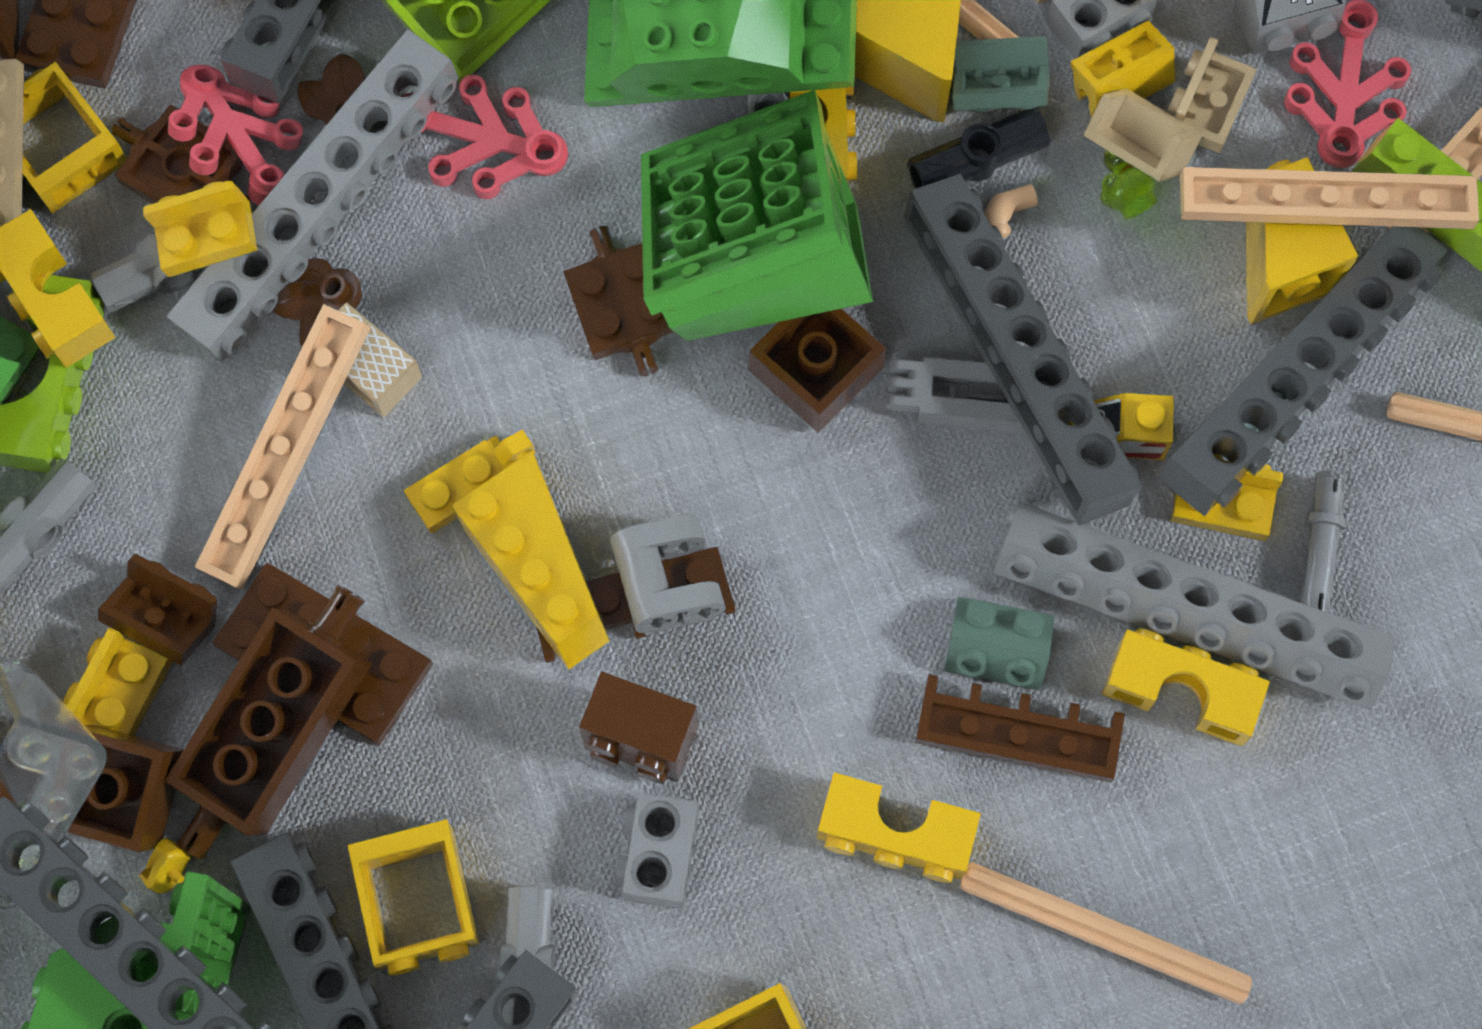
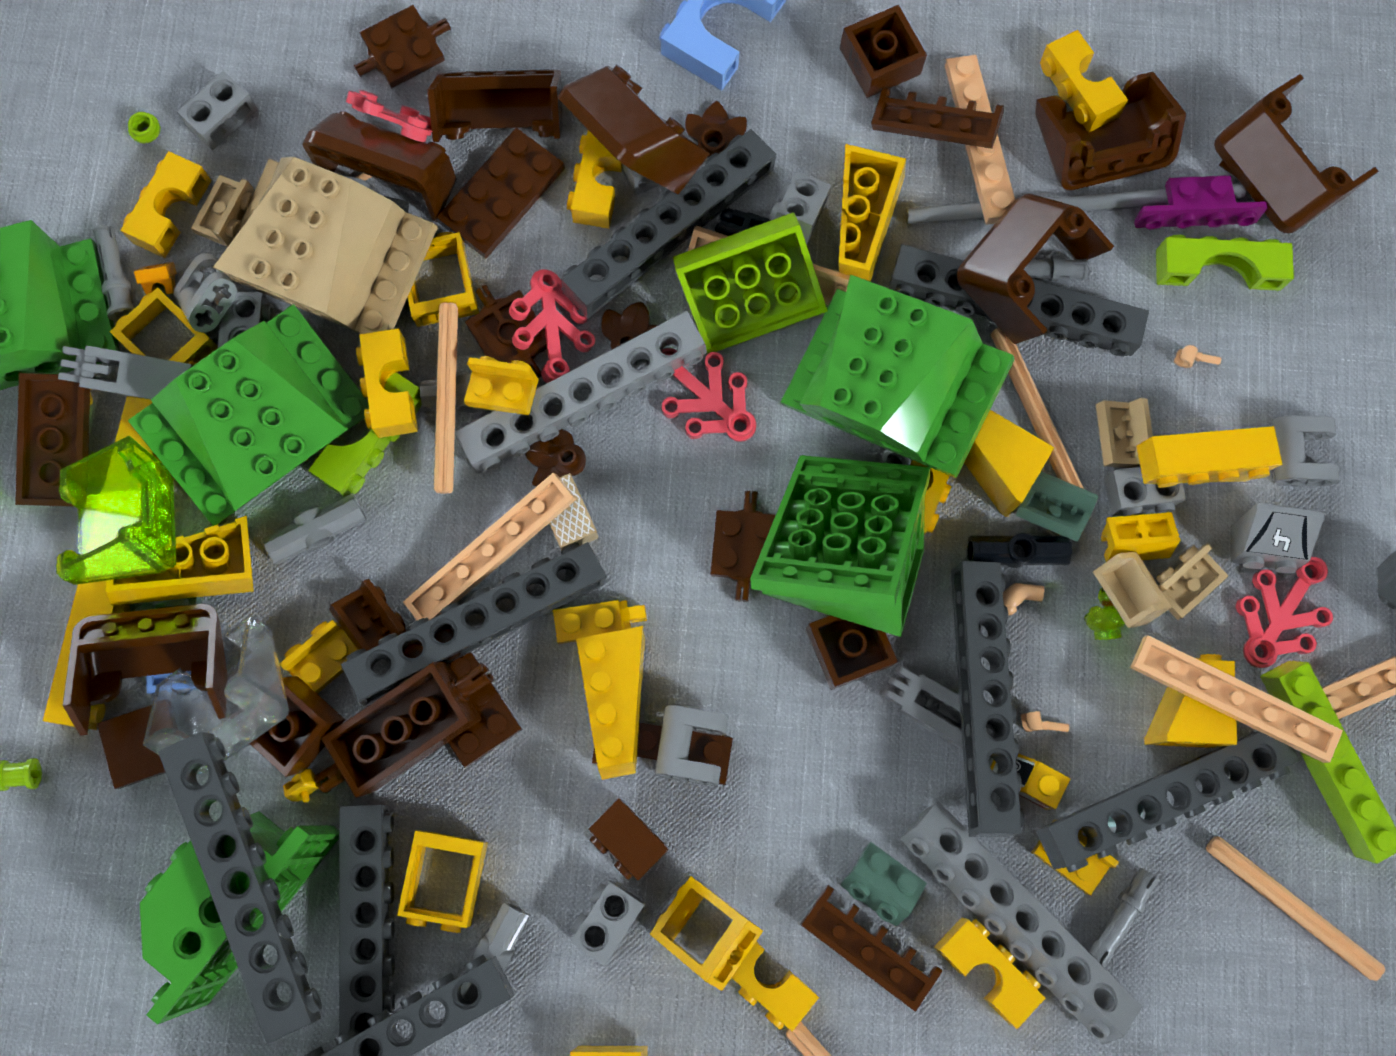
camera: 20 degrees right, 5 degrees up
none -> dark grey brick [341,542,607,706]
none -> light nougat axle [434,302,458,494]
none -> yellow window [650,876,763,991]
none -> light nougat hand [1021,711,1069,732]

